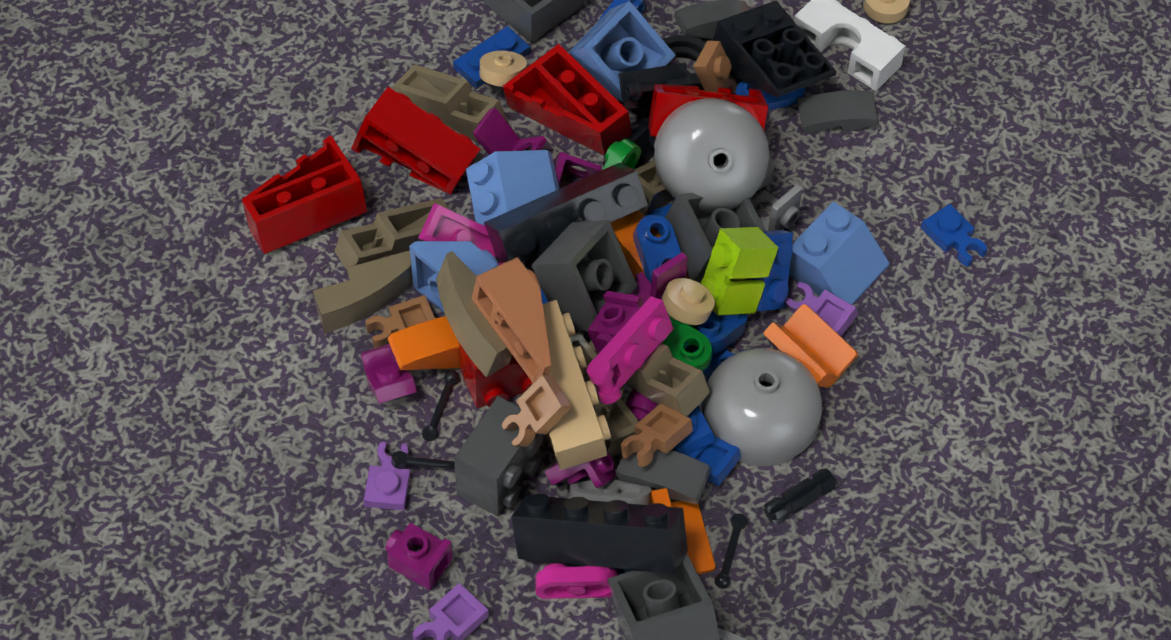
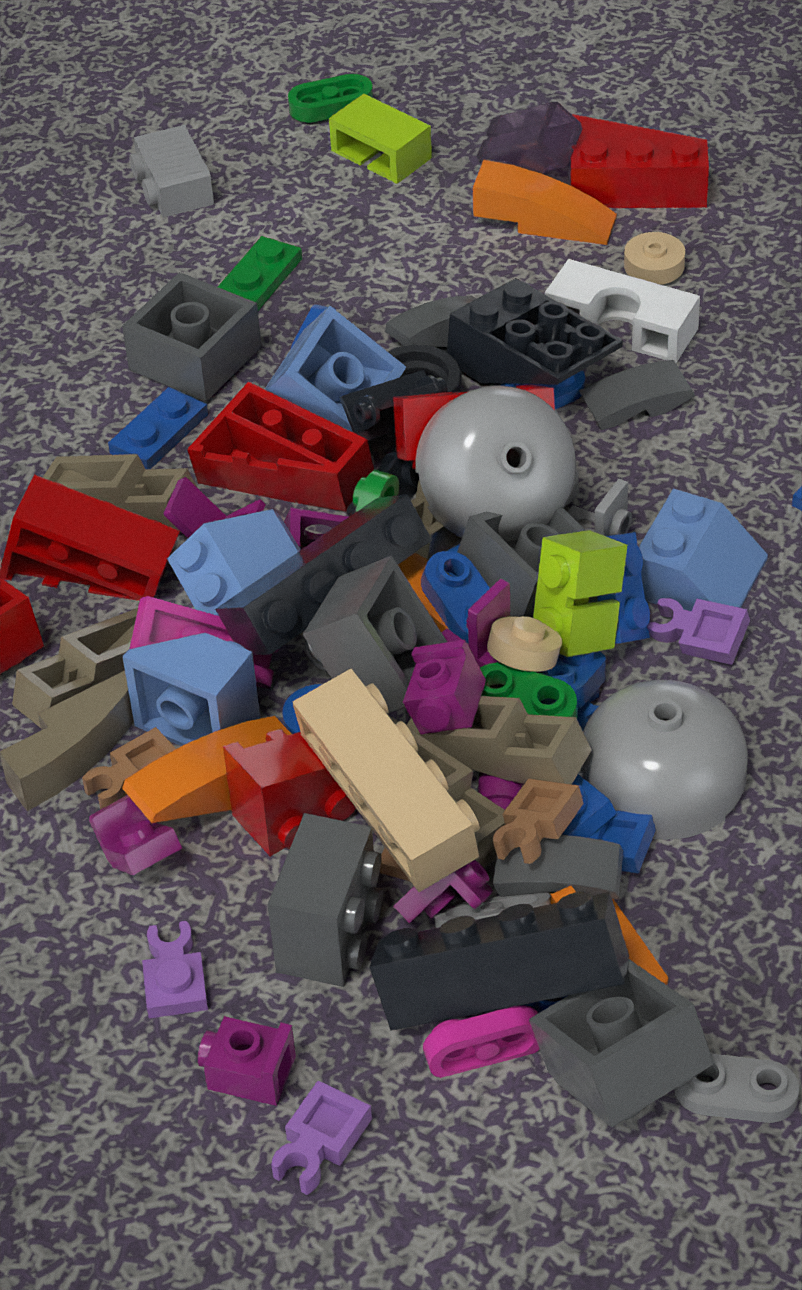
camera: 10 degrees left, 10 degrees down
black hinge [391,451,455,469] -> none
black hinge [422,370,460,442] -> none
dark tan slope [436,251,513,377] -> none
nougat slope [471,257,551,383] -> none
tan wheel [479,51,527,86] -> none
medium nougat plate [502,374,572,447] -> none
dark pink plate [587,296,674,405] -> none
medium nougat plate [693,41,737,93] -> none
black hinge [714,513,747,589] -> none
orange panel [763,304,859,388] -> none
black axle [763,468,836,524] -> none

